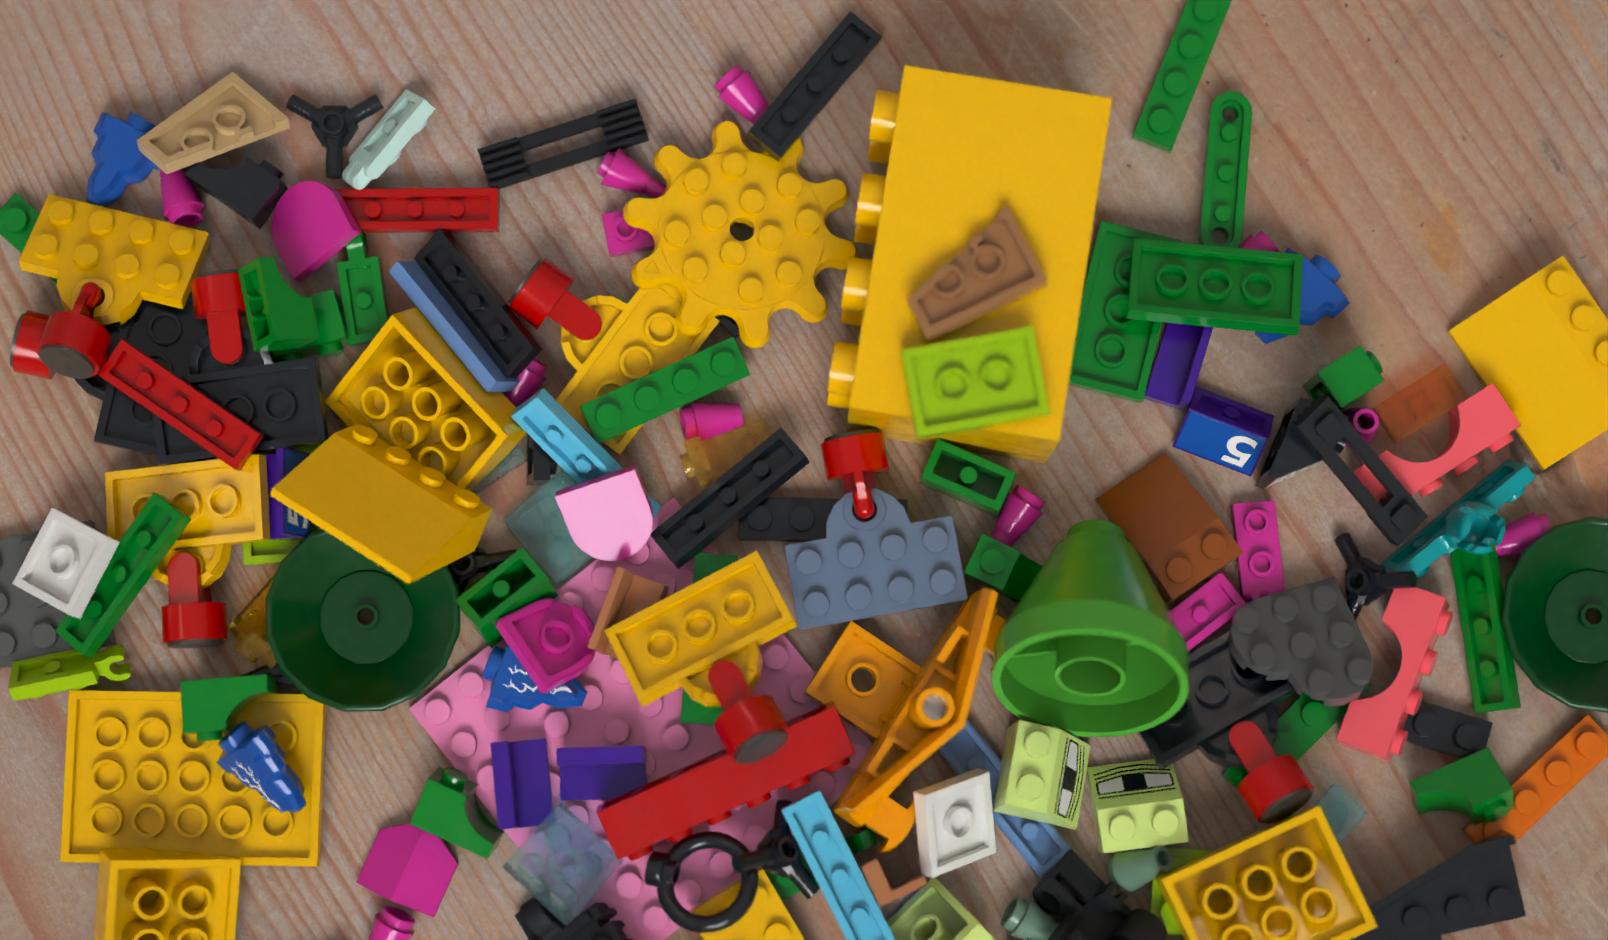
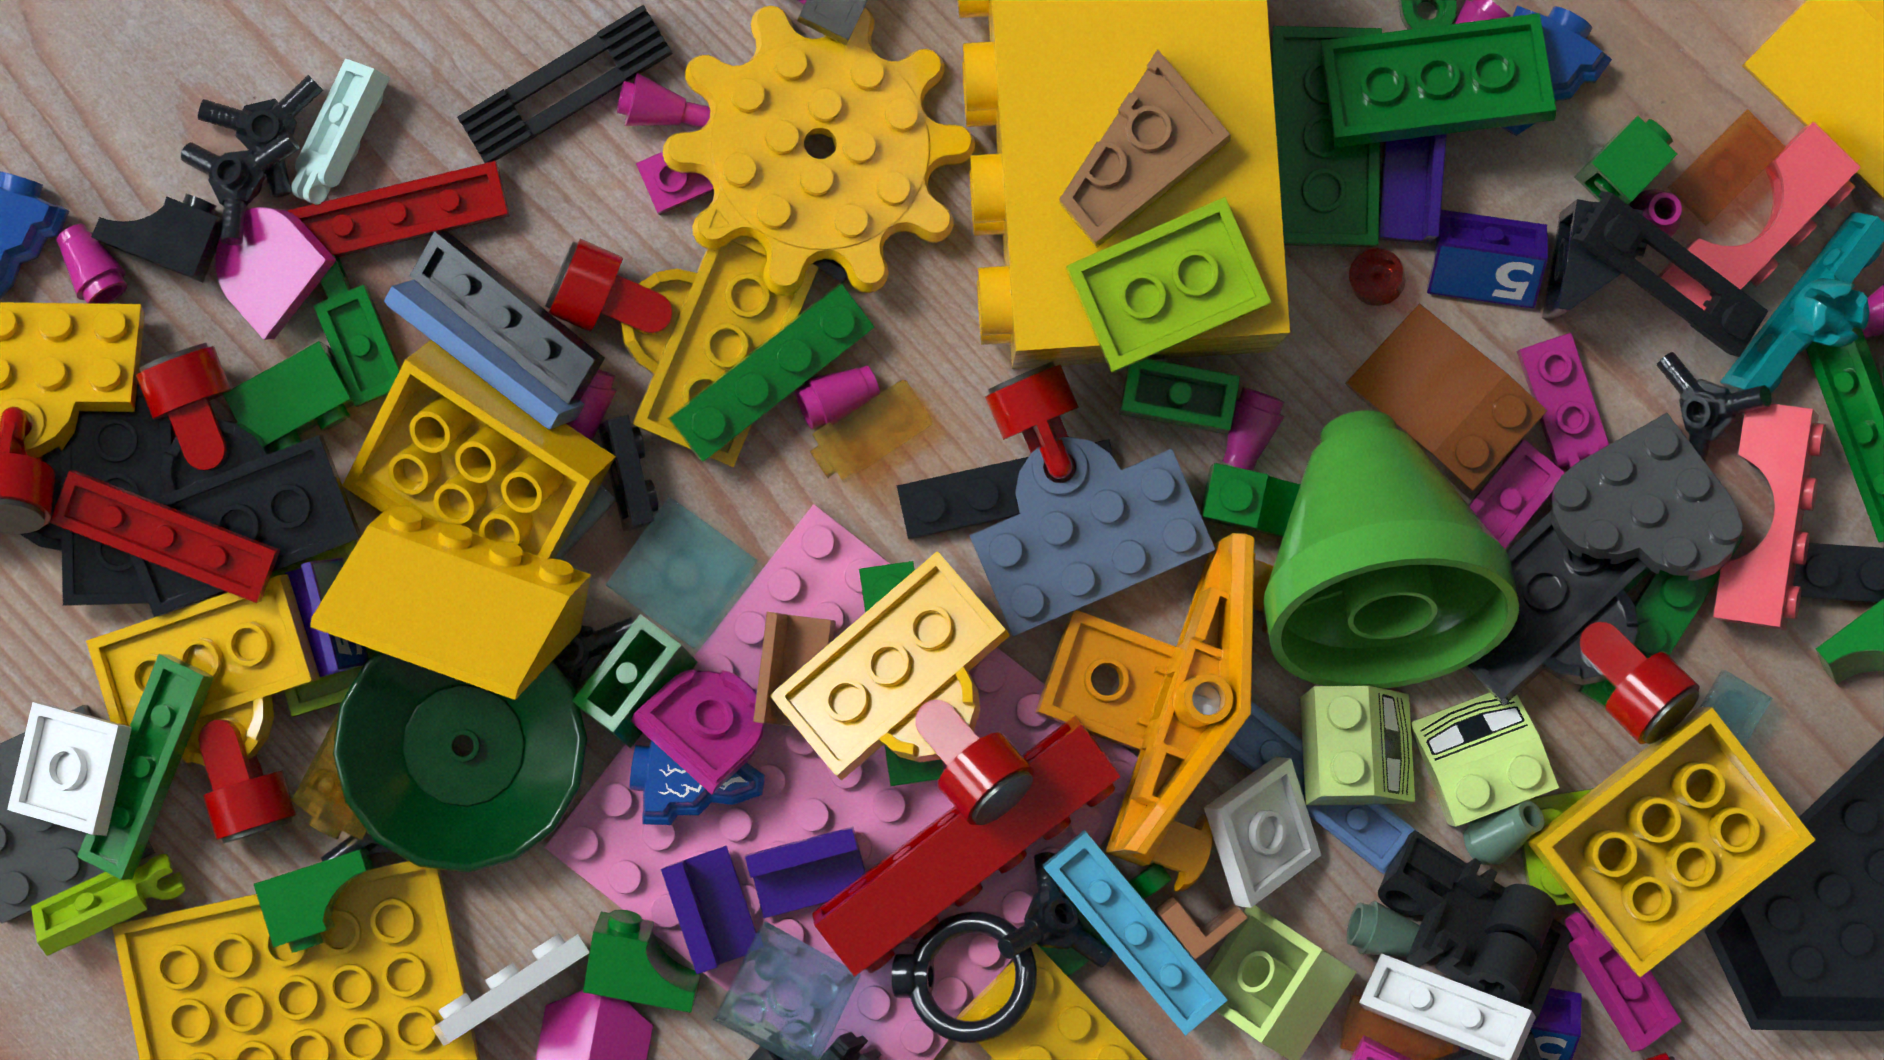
camera: 15 degrees left, 5 degrees up
tan wing [137,71,290,174] -> none
blue rock [217,721,306,813] -> none
green arch [238,257,320,352] -> none
medium azure plate [510,388,661,517] -> none
tile [555,465,654,561] -> none
black plate [650,428,810,569] -> none
none -> black piece [181,131,300,245]
none -> white plate [432,933,590,1046]
none -> clear red tile [1349,248,1406,306]

